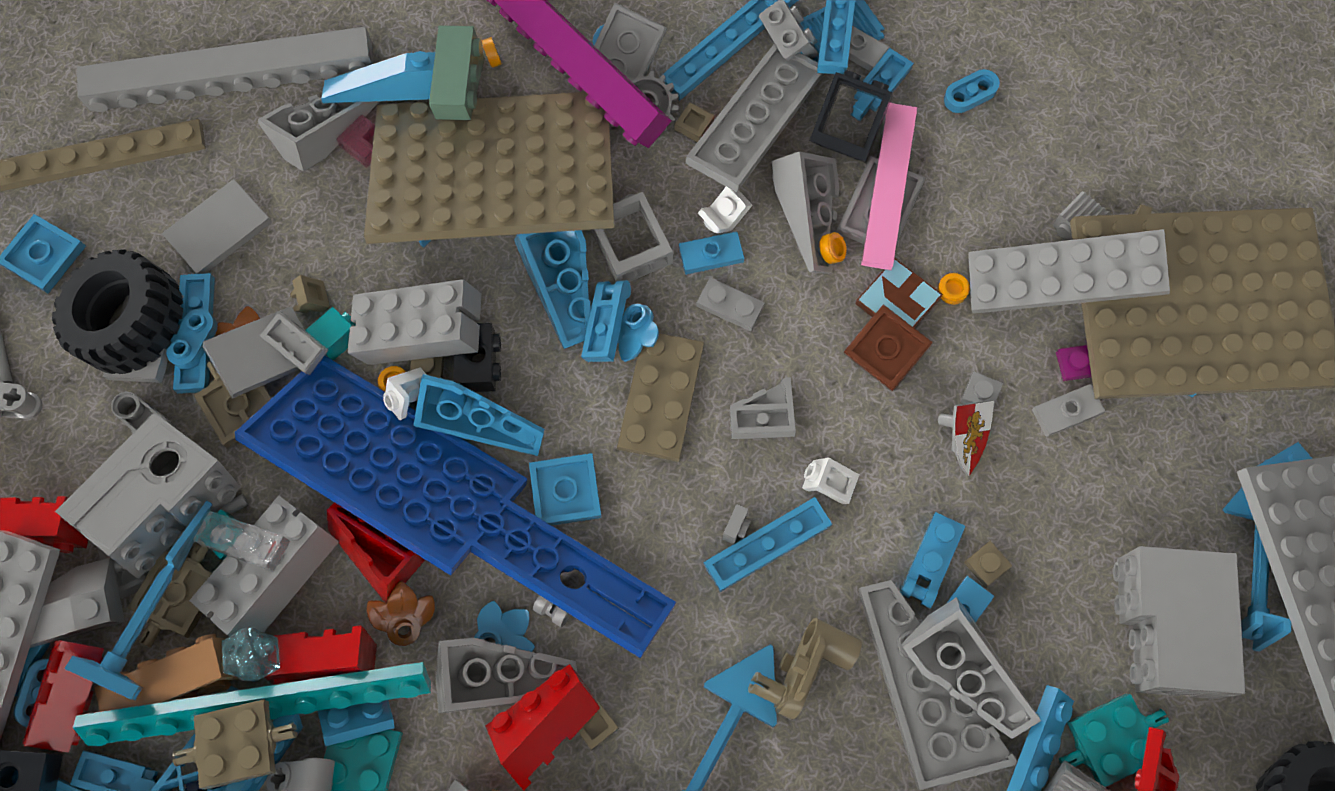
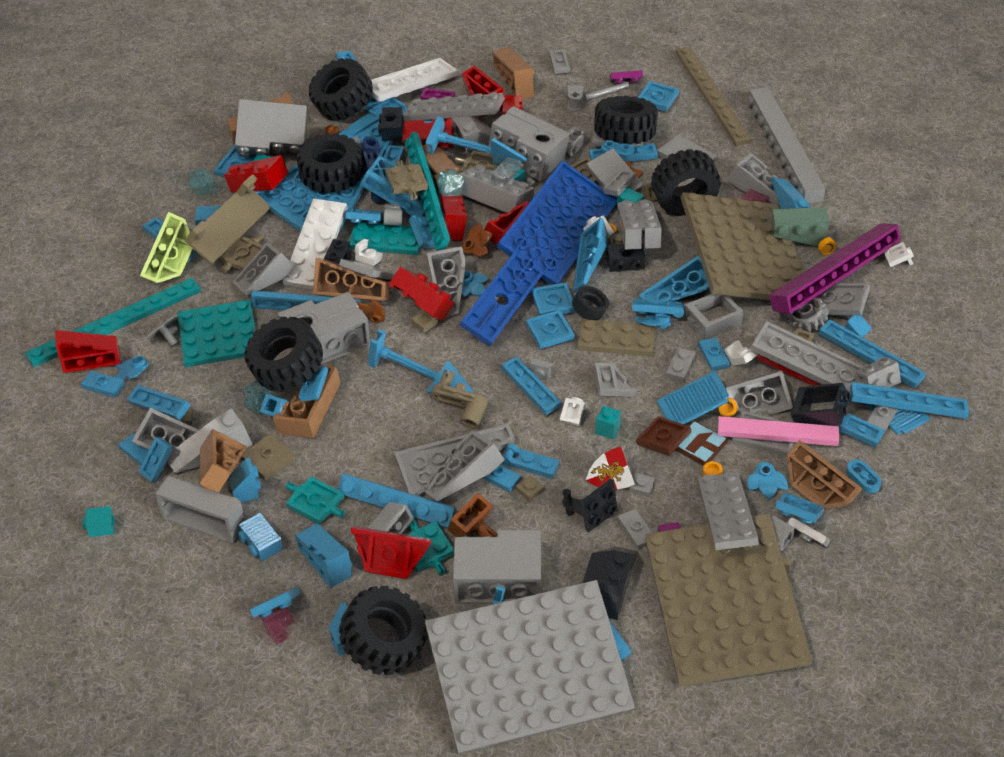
camera: 85 degrees right, 25 degrees down
none -> dark orange brick [447,493,498,537]
none -> dark azure plate [526,310,574,349]
none -> black plate [562,479,618,533]
none -> black tyre [572,286,609,320]
none -> black wedge [582,546,638,620]
none -> teal brick [595,405,621,440]
none -> black tyre [651,149,721,215]
none -> dark azure window [656,371,729,424]
none -> dark azure plate [747,462,788,500]
none -> dark azure plate [775,492,824,523]
none -> medium nougat wedge [787,440,862,510]
none -> light grey plate [787,517,831,548]
none -> dark azure slope [846,315,872,337]

